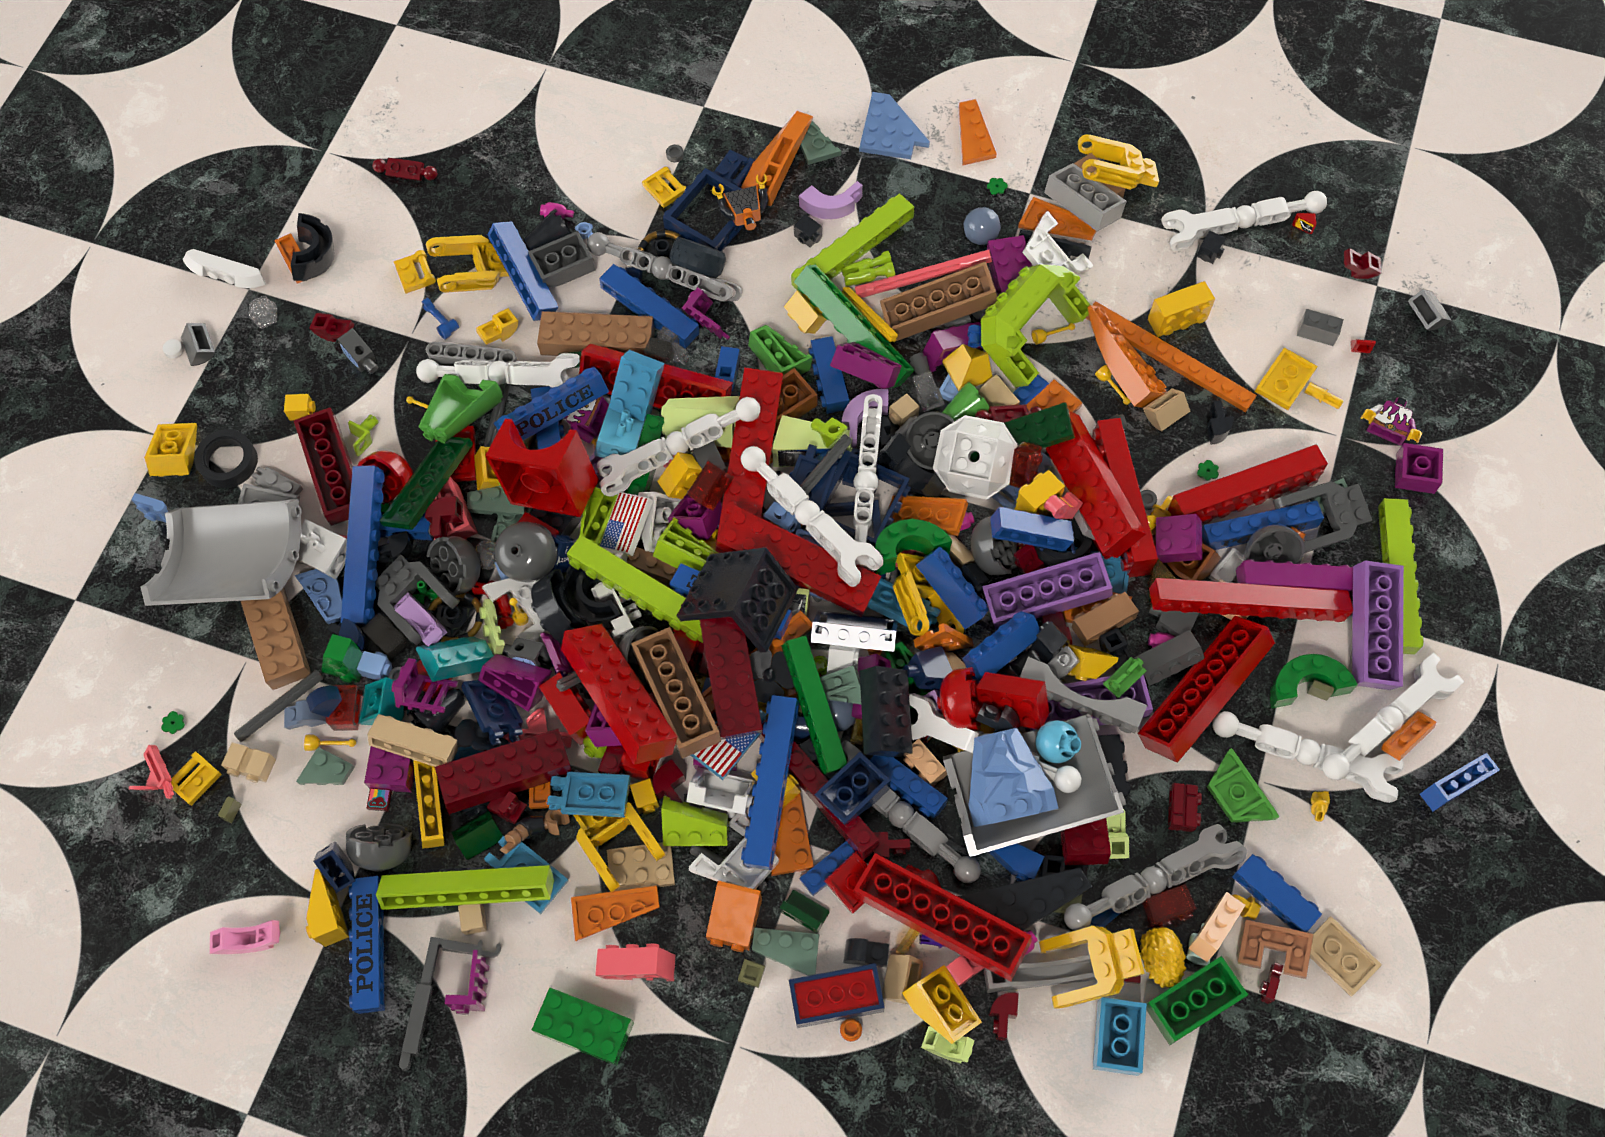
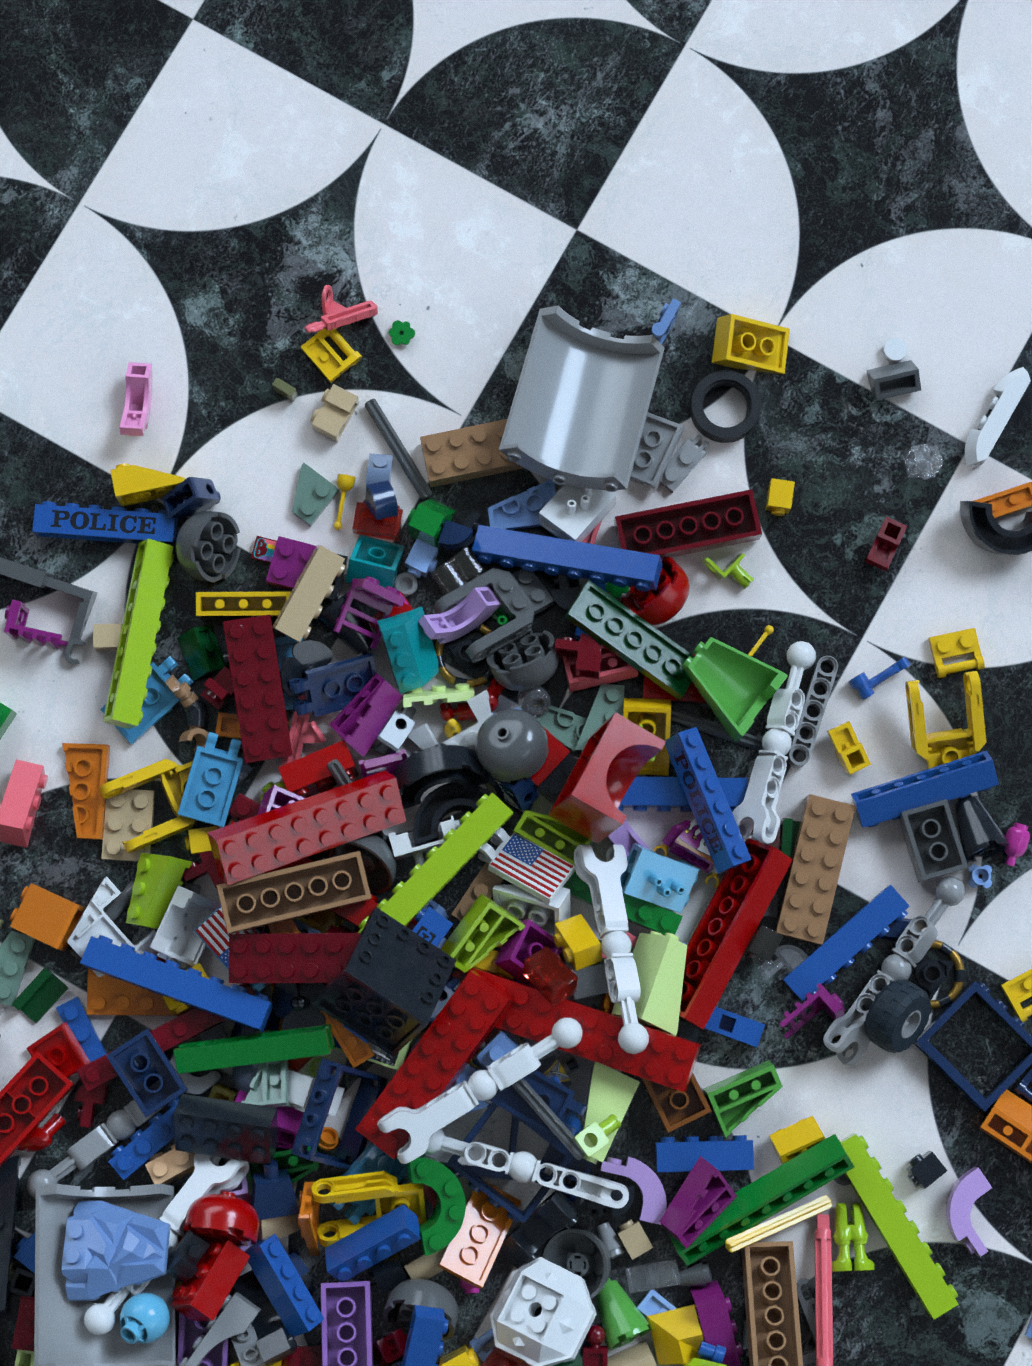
camera: 95 degrees right, 15 degrees up
dark grey torso [337,328,378,374] -> none
dark azure brick [608,350,665,422] -> none
torso [712,174,768,230] -> none

